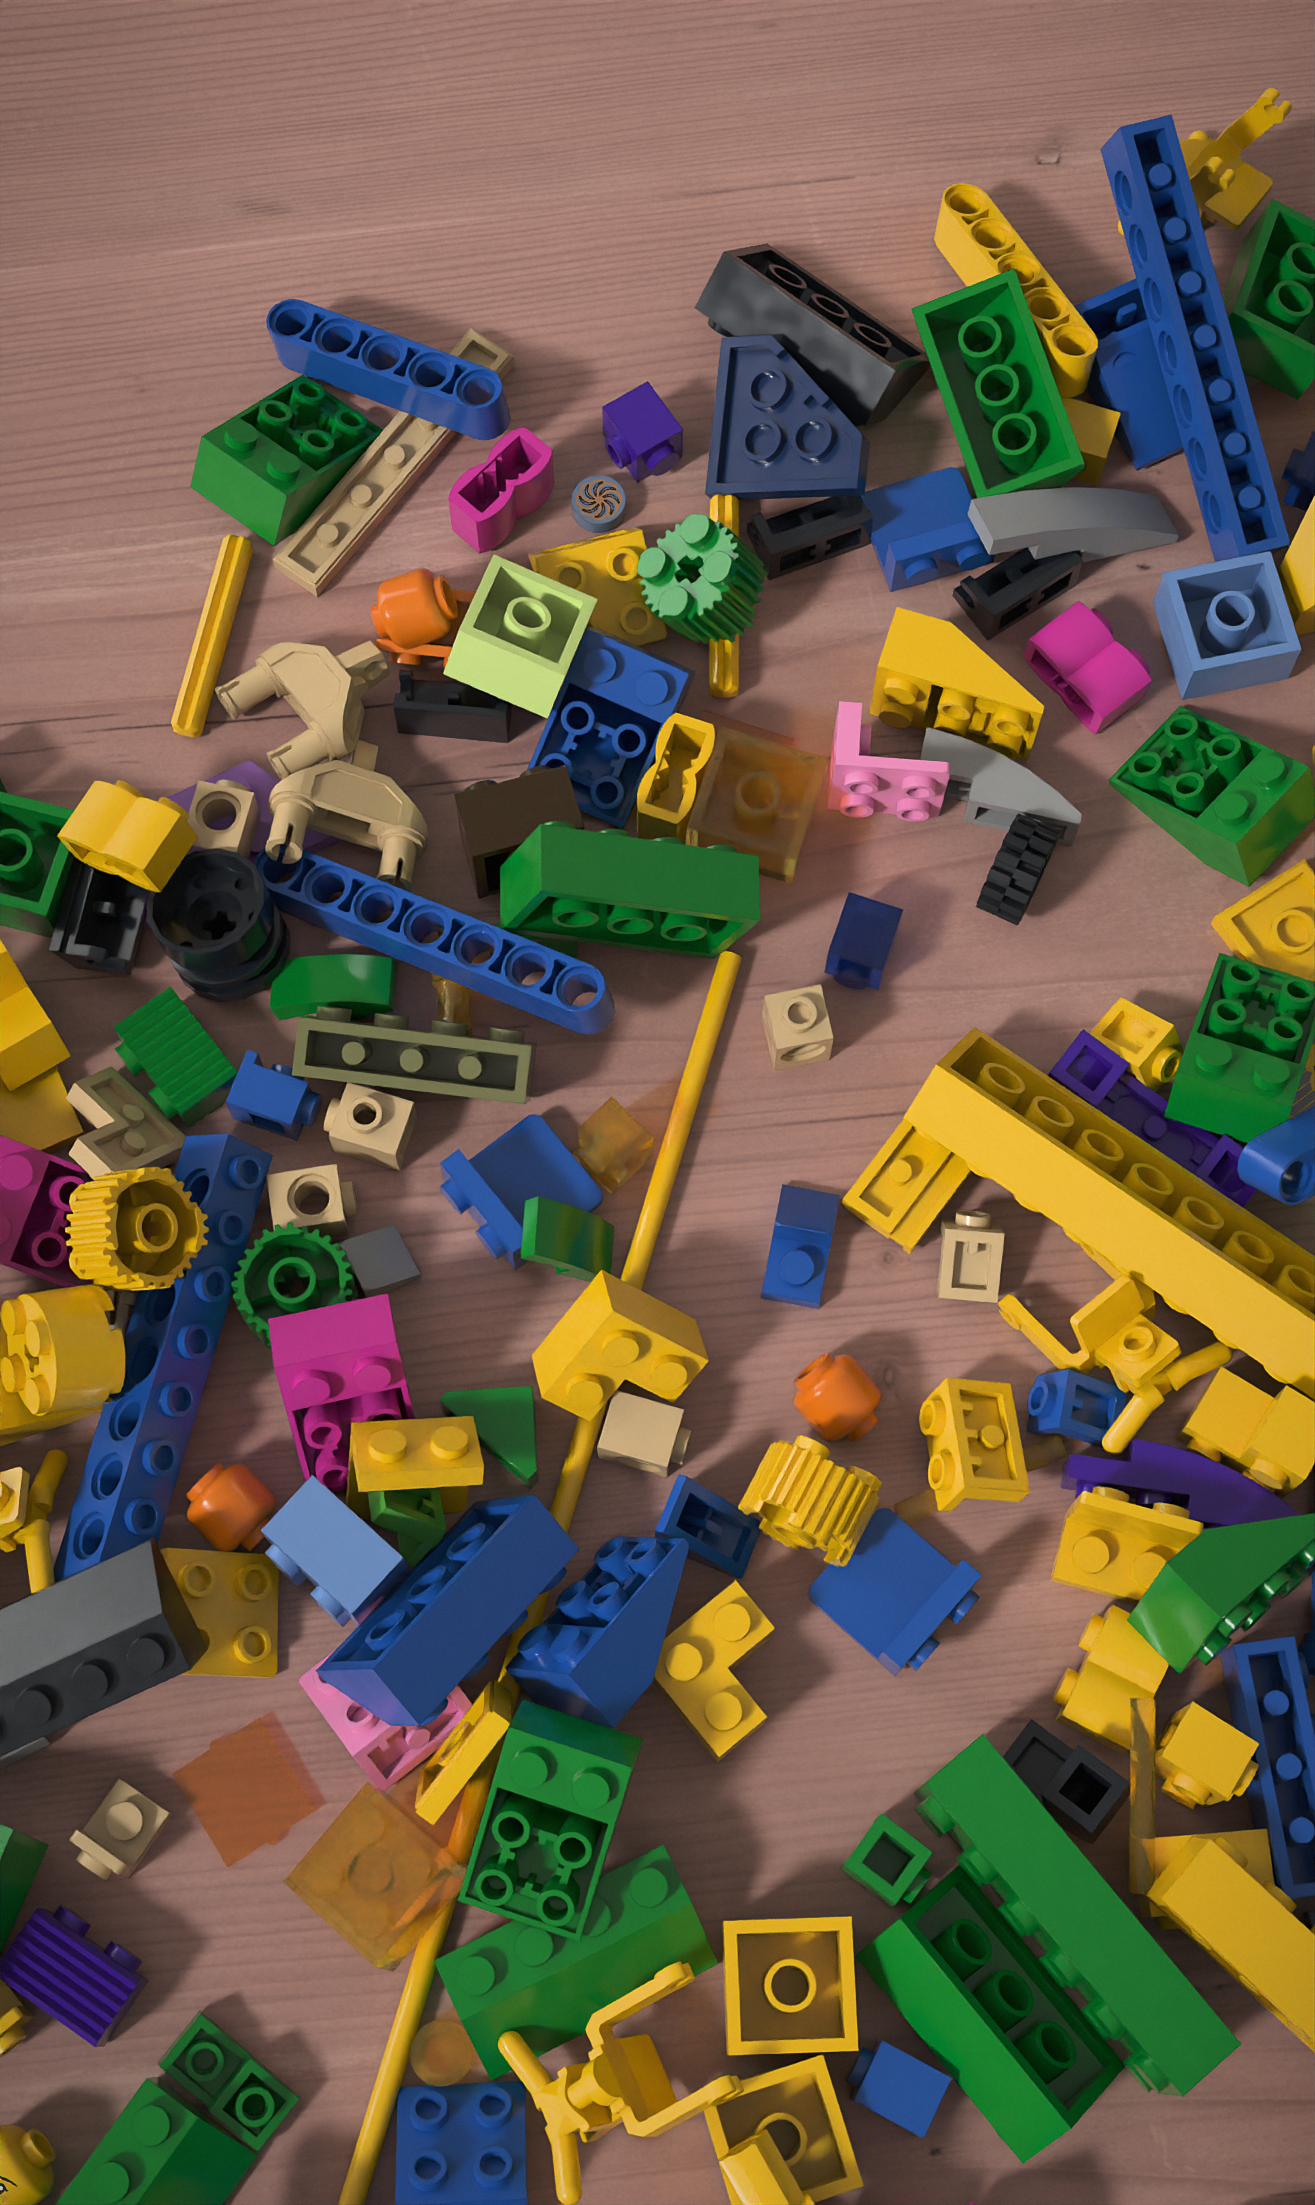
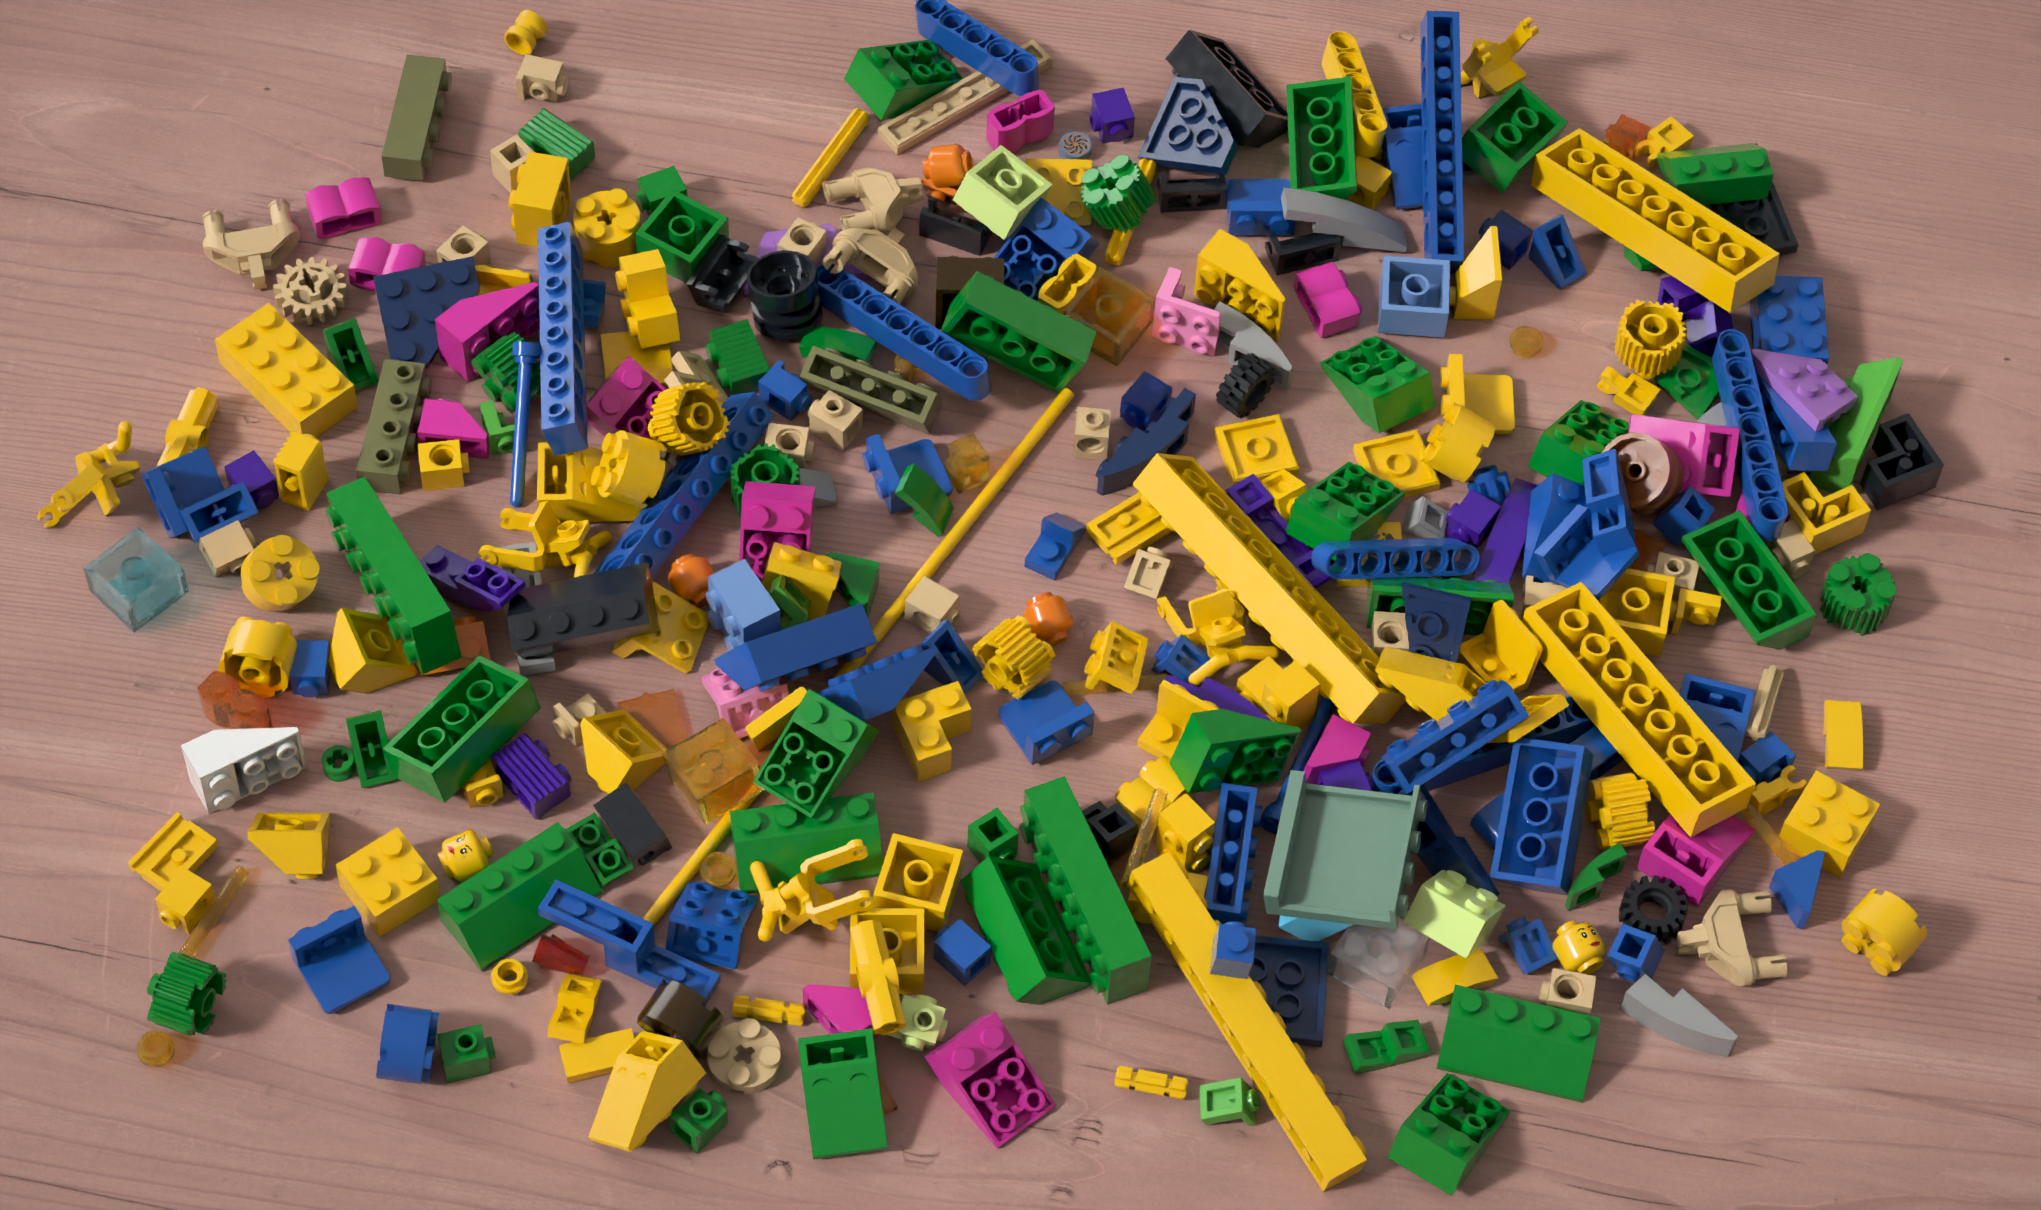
camera: 15 degrees right, 15 degrees down
yellow brick [57,780,198,892] -> none
yellow brick [532,1270,709,1422] -> none
none -> yellow slope [580,709,673,794]
none -> black hinge [593,782,672,866]
none -> dark blue slope [1096,388,1196,496]
none -> yellow tile [1214,414,1299,486]

